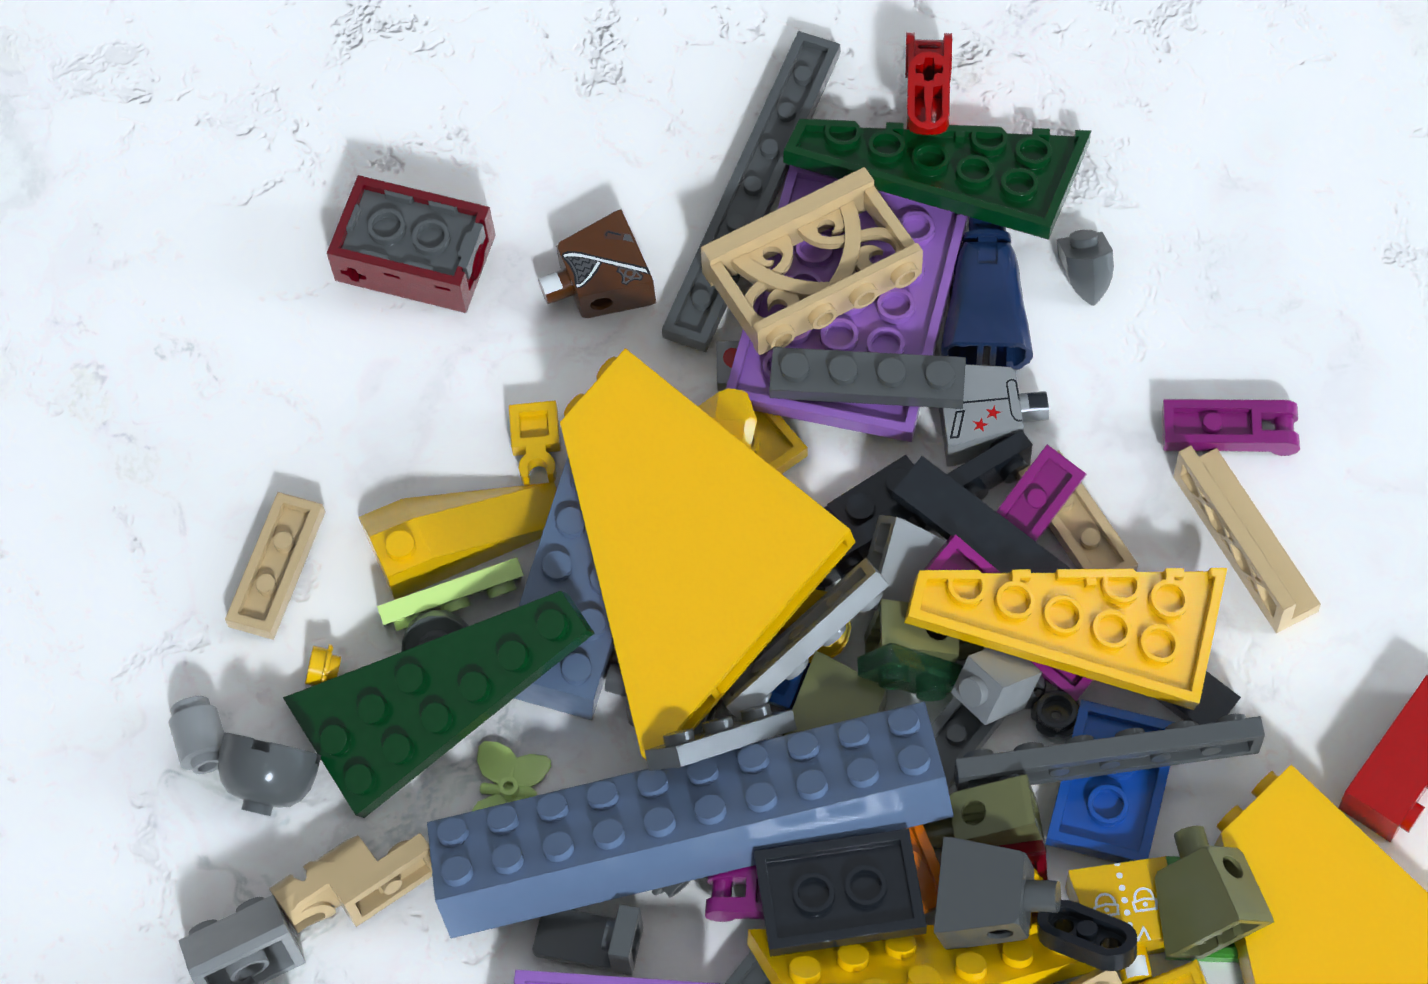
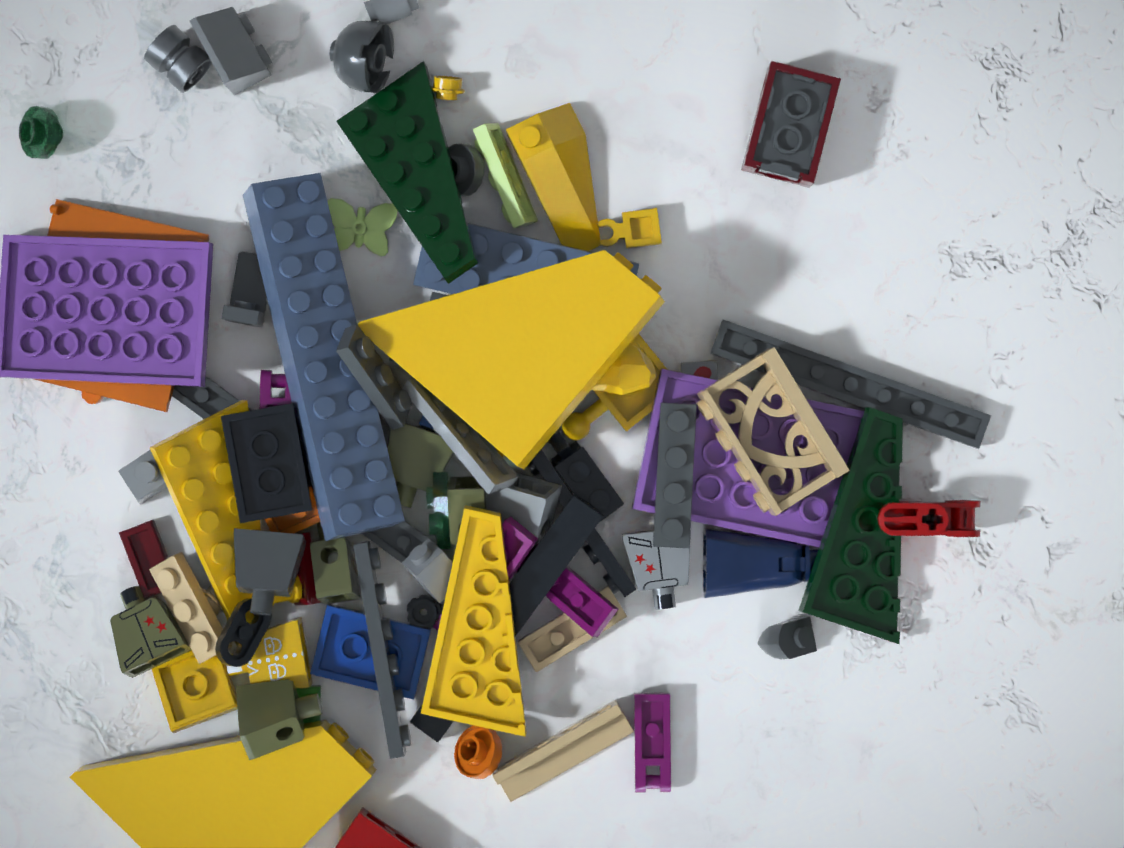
camera: 85 degrees right, 25 degrees up
tan plate [225,492,325,640] -> none
tan plate [269,833,432,933] -> none
reddish brown torso [538,209,656,318] -> none
none -> orange plate [454,726,503,779]

